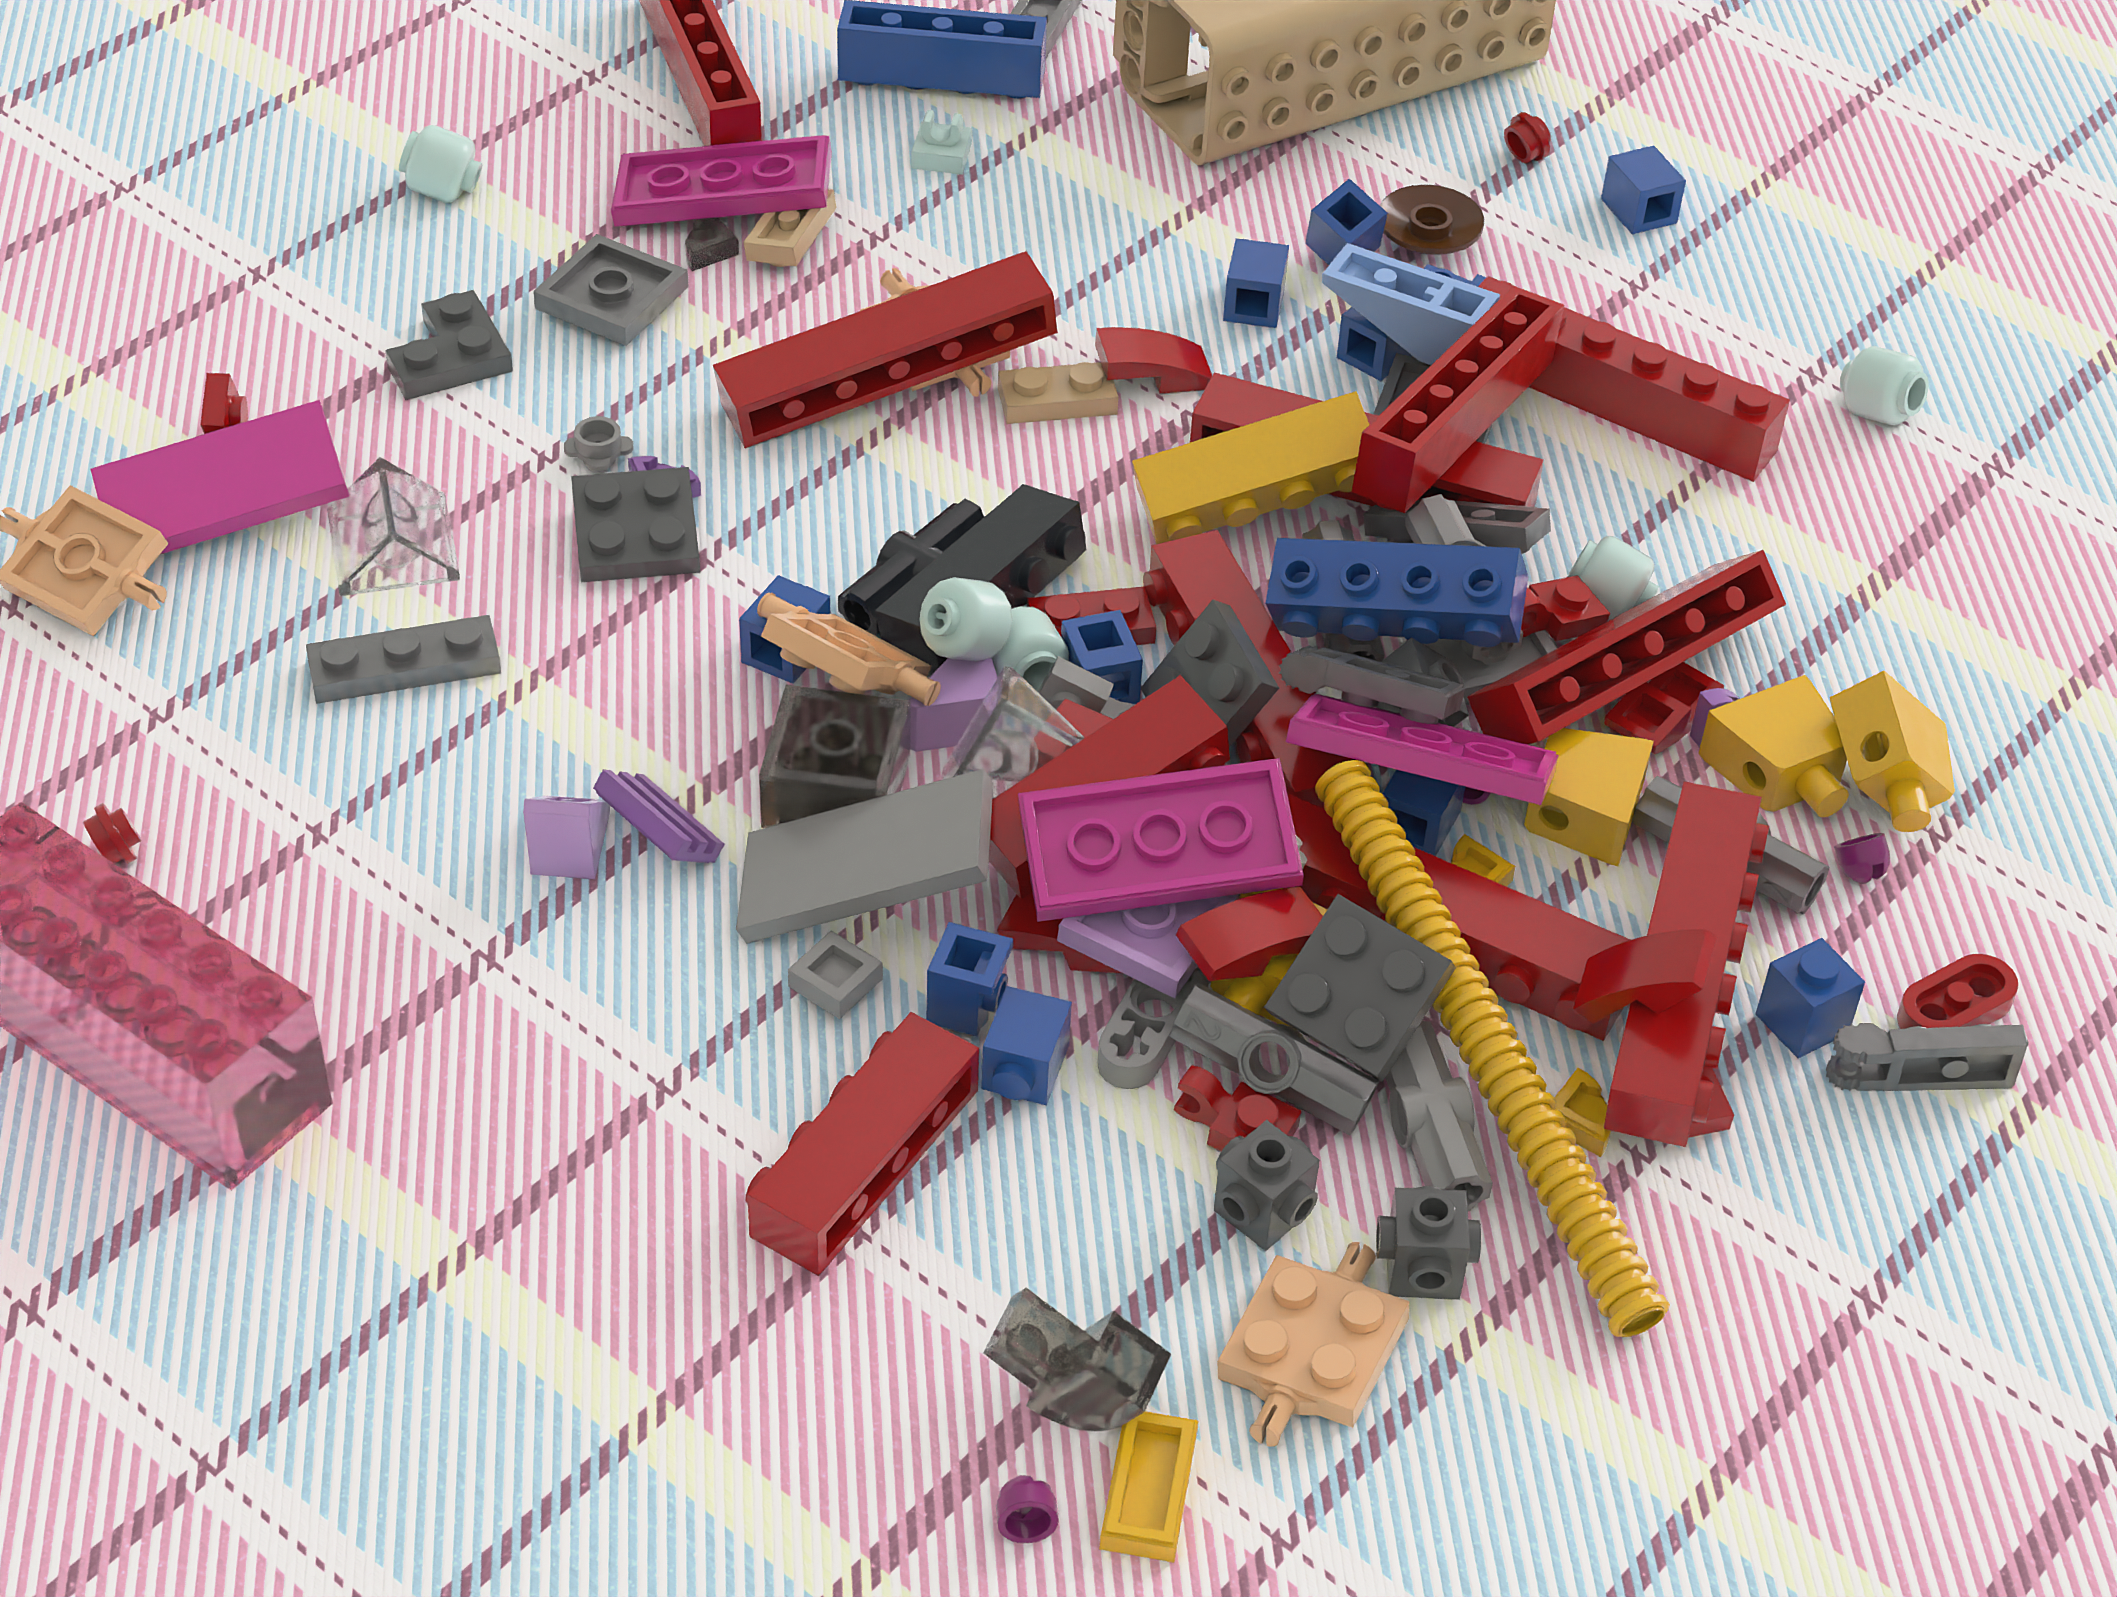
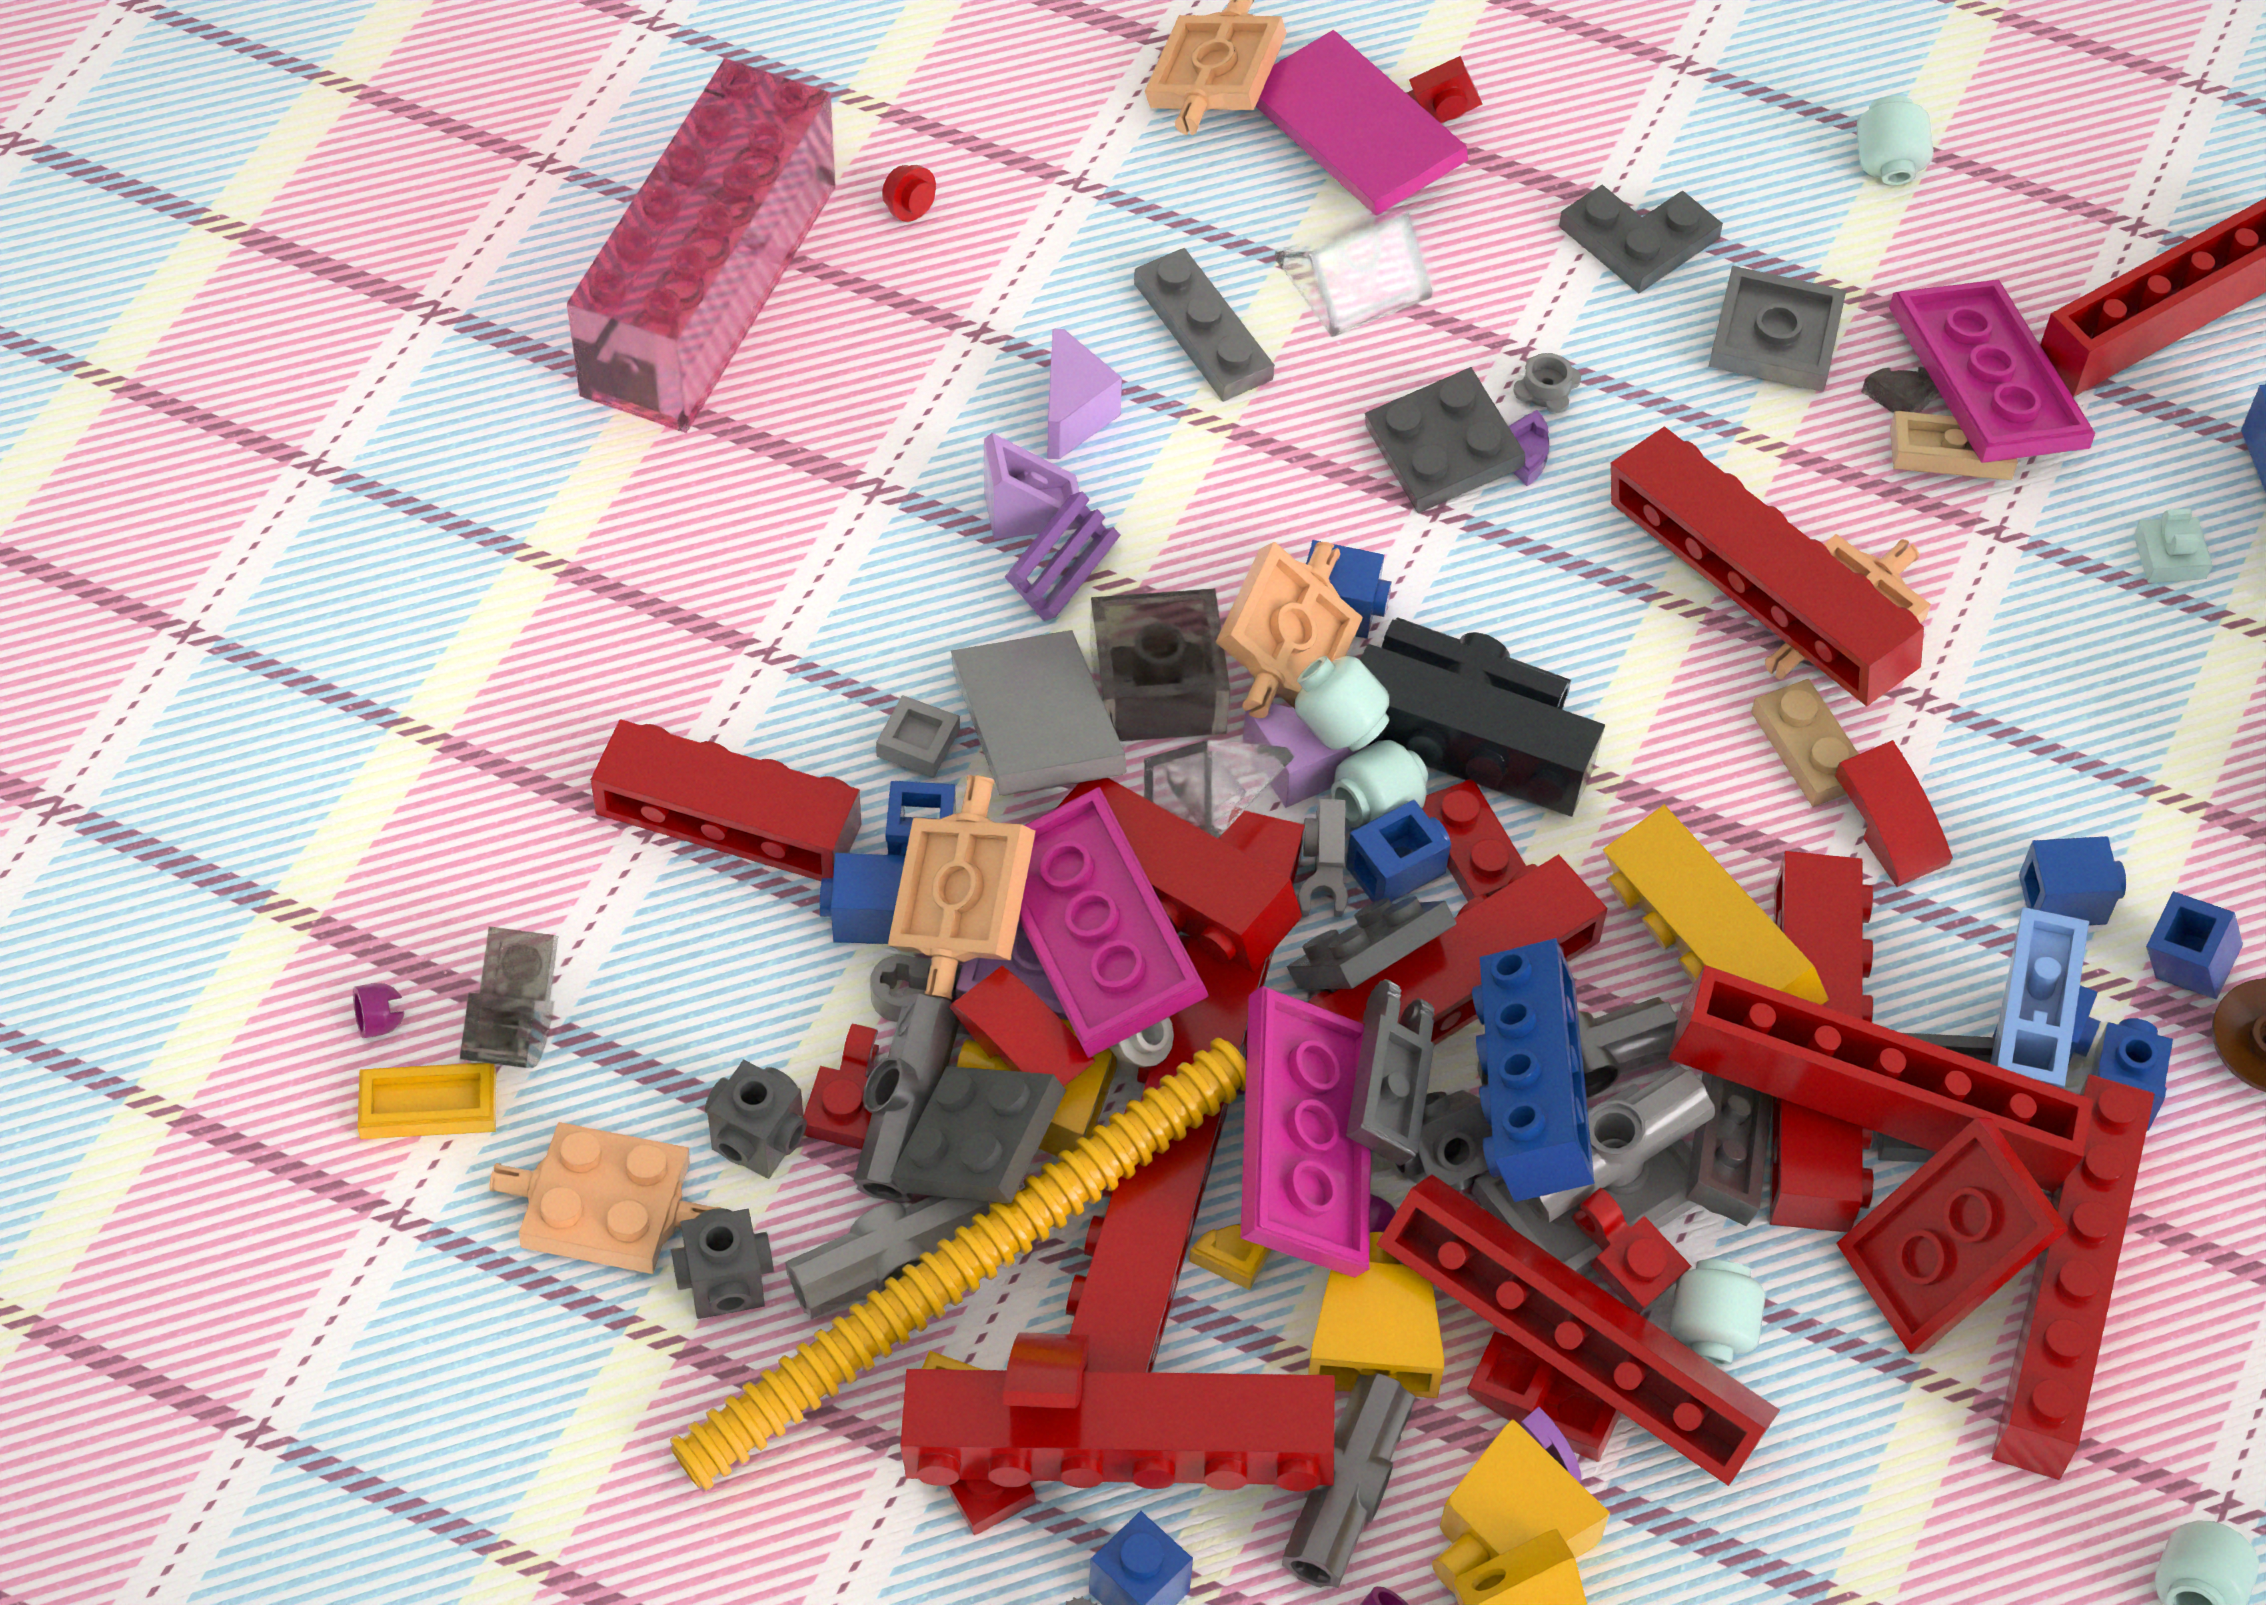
camera: 75 degrees right, 10 degrees up
none -> light nougat plate [888,775,1035,1001]
none -> lavender slope [1047,329,1122,460]
none -> red plate [1836,1117,2069,1354]

